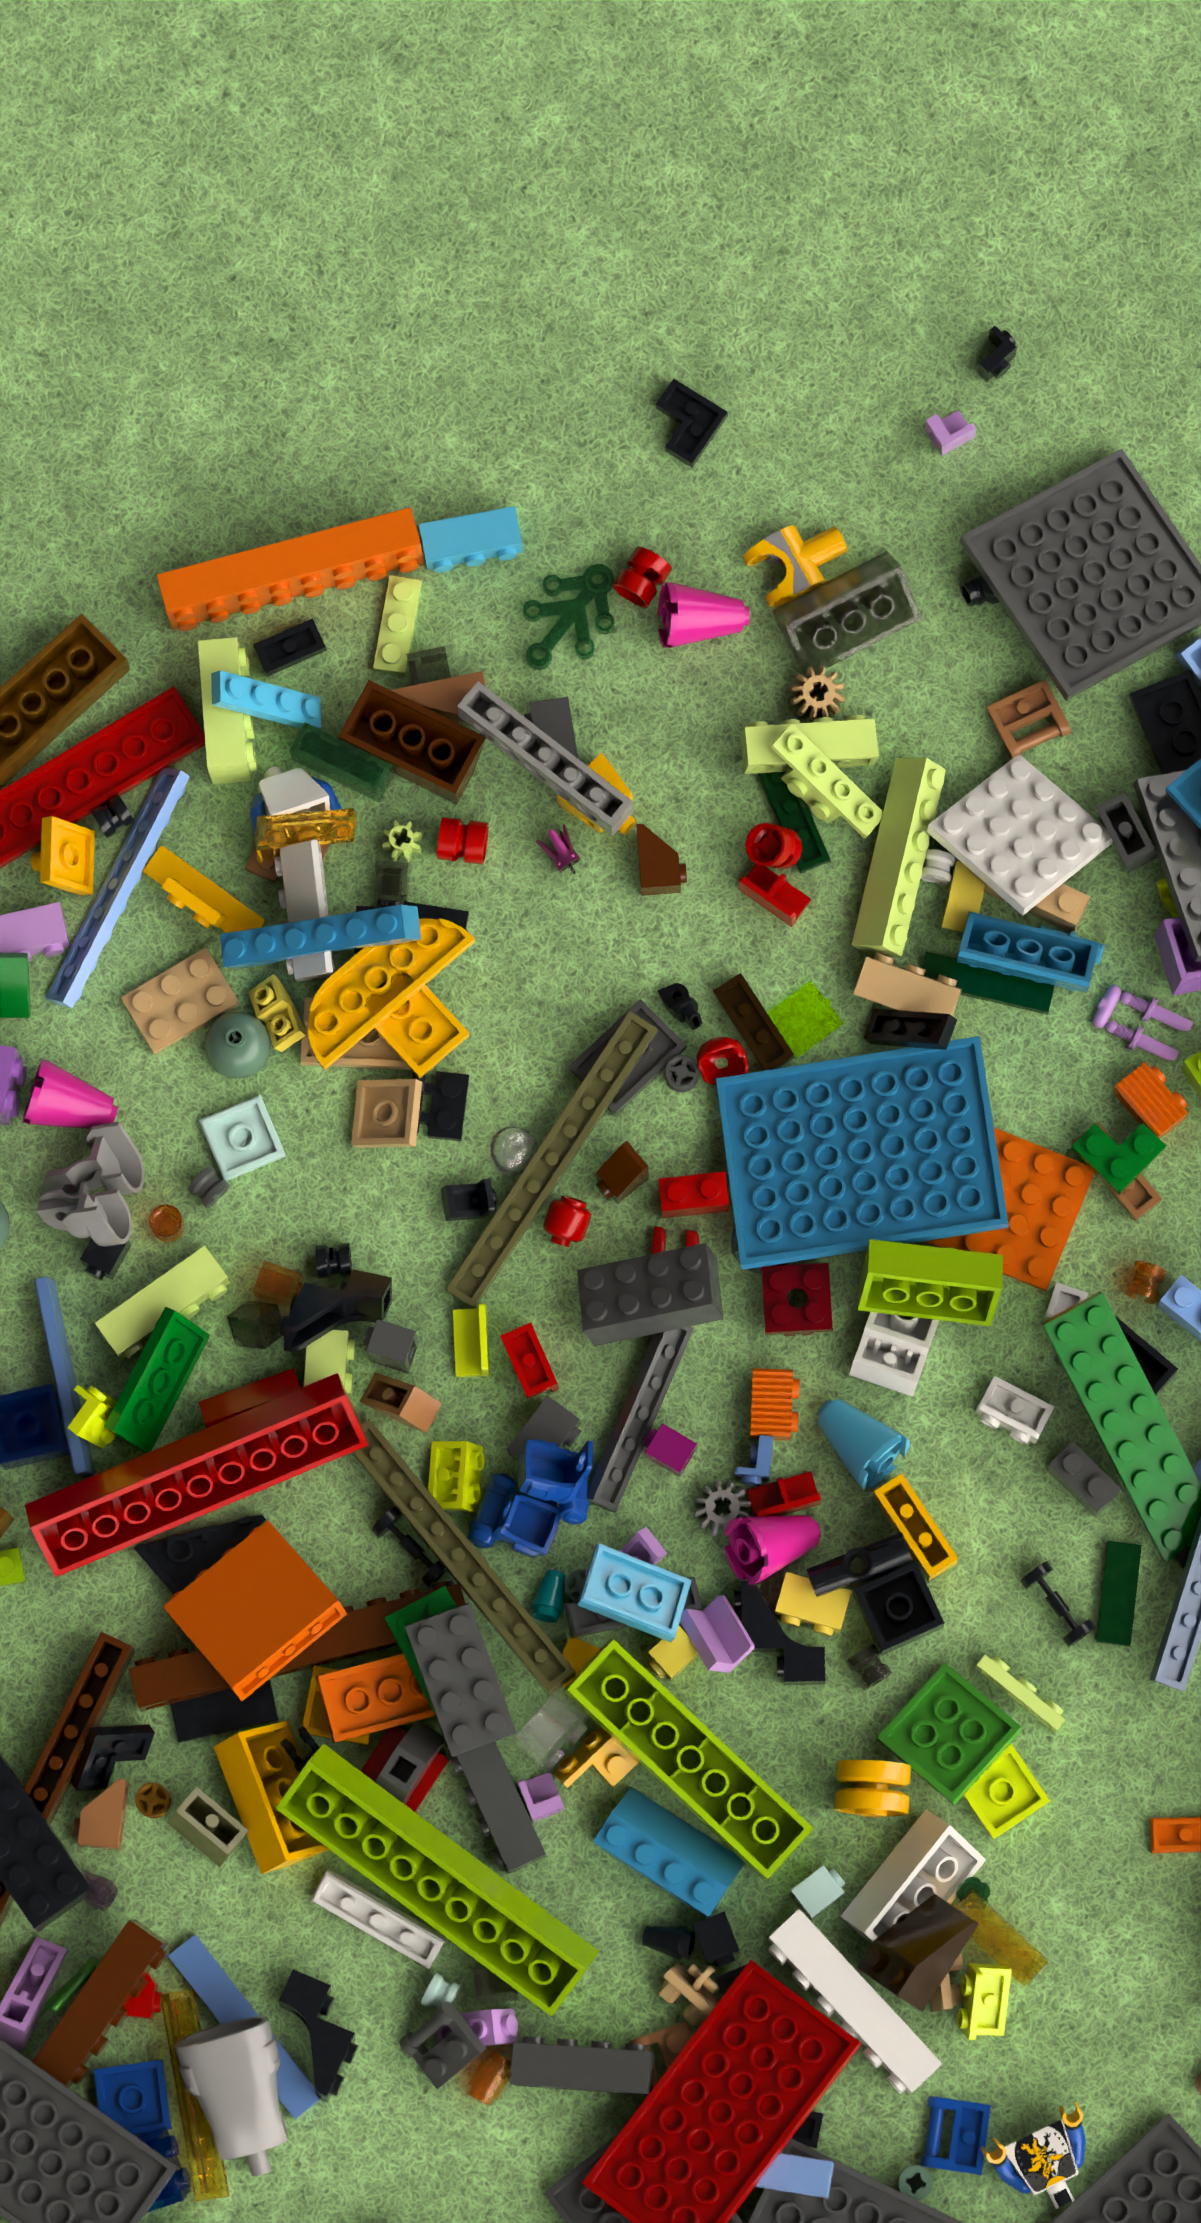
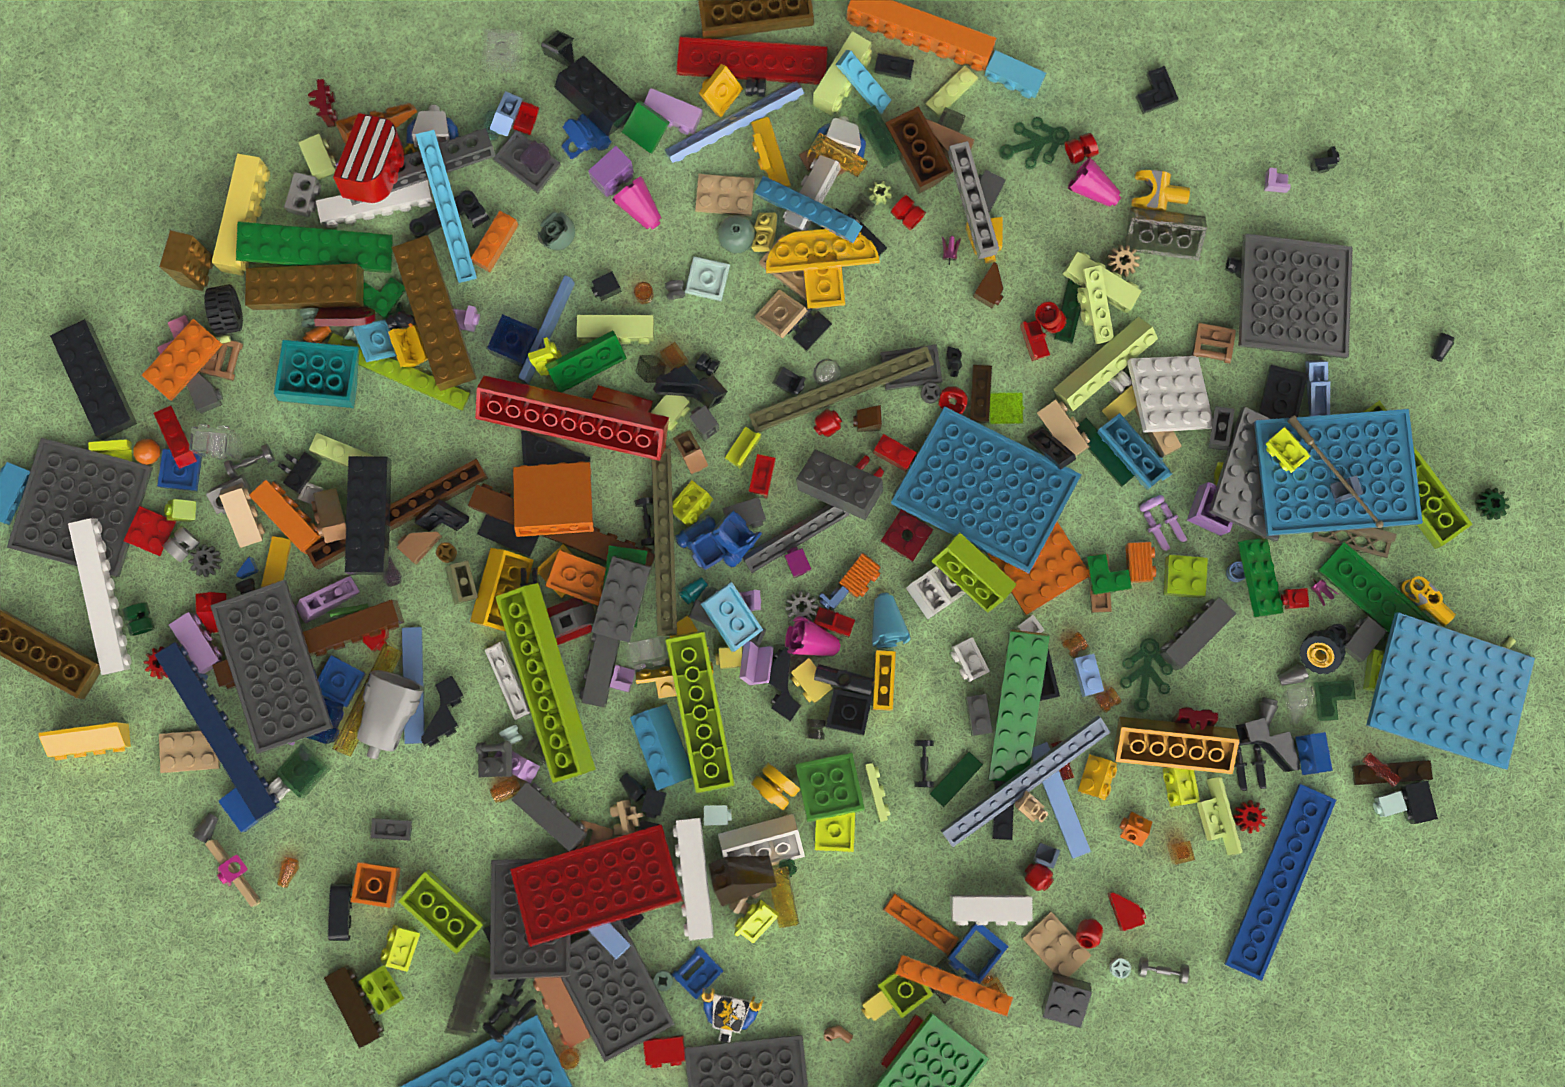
camera: 30 degrees right, 5 degrees up
light grey piece [37,1122,145,1247] -> none

